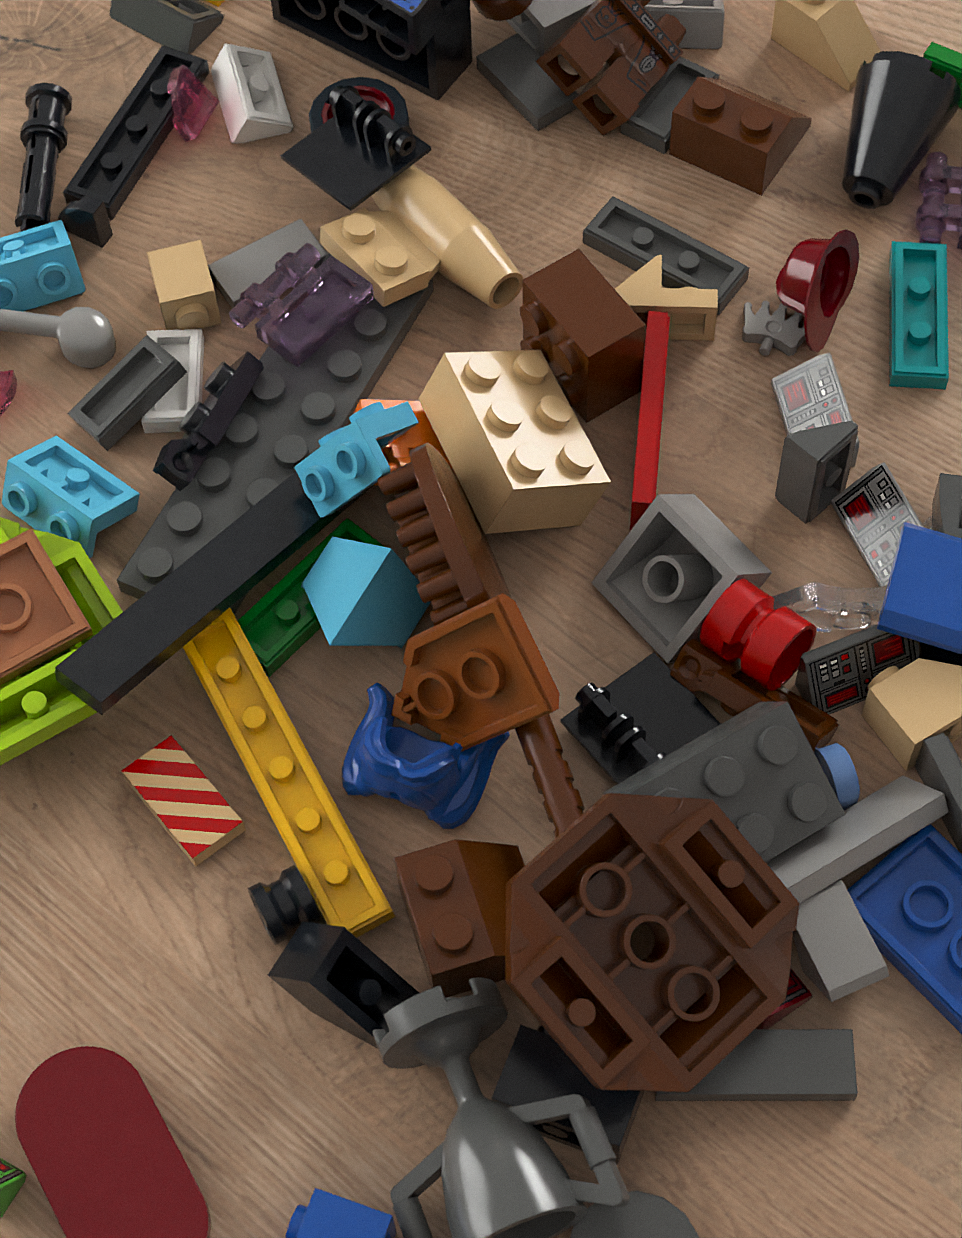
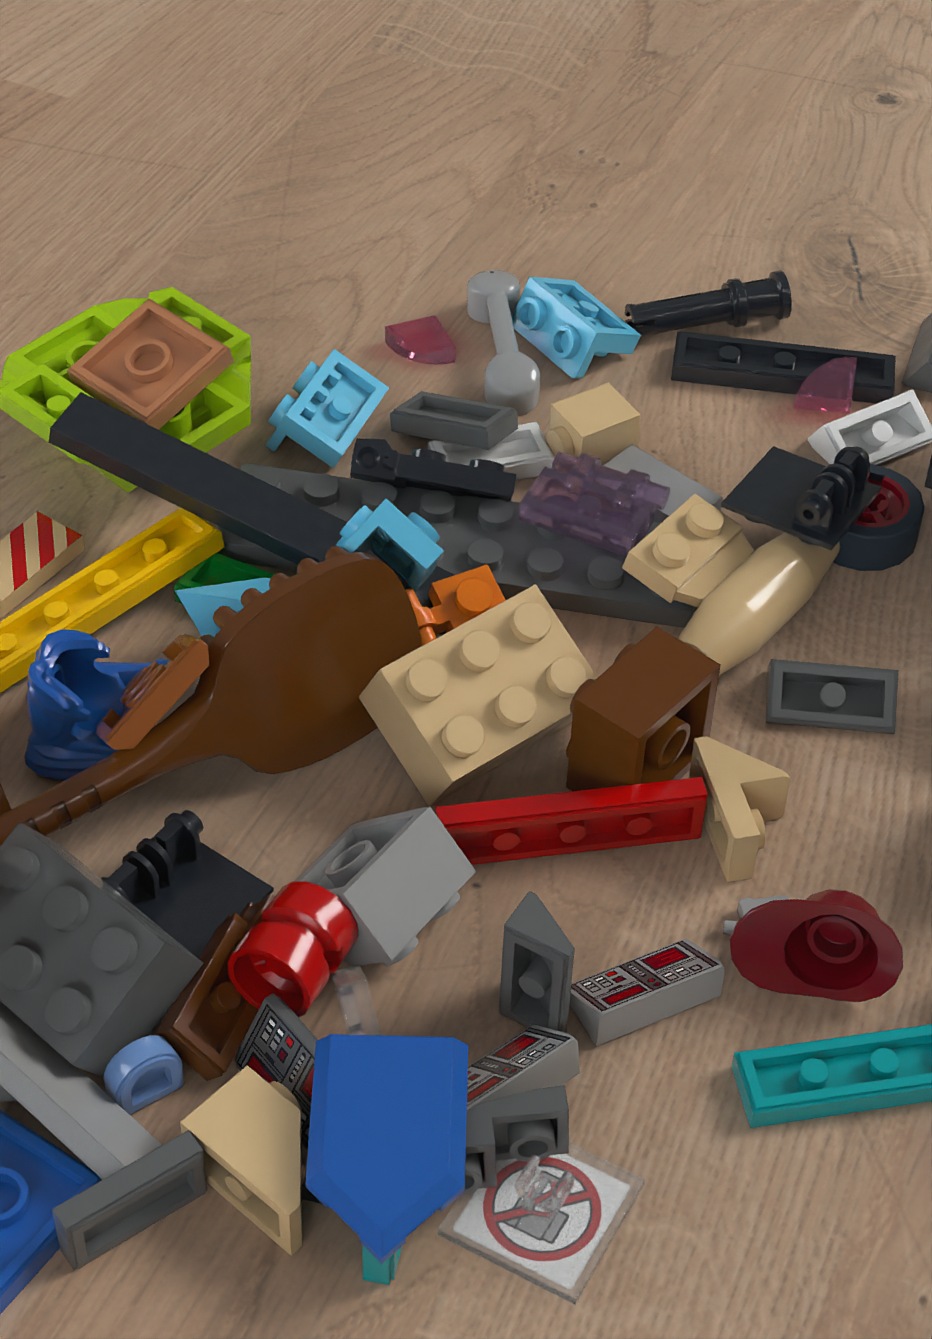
camera: 70 degrees right, 15 degrees down
black tile [58,196,113,248] -> none
dark grey tile [583,196,749,315] -> none
none -> dark grey slope [766,659,899,734]

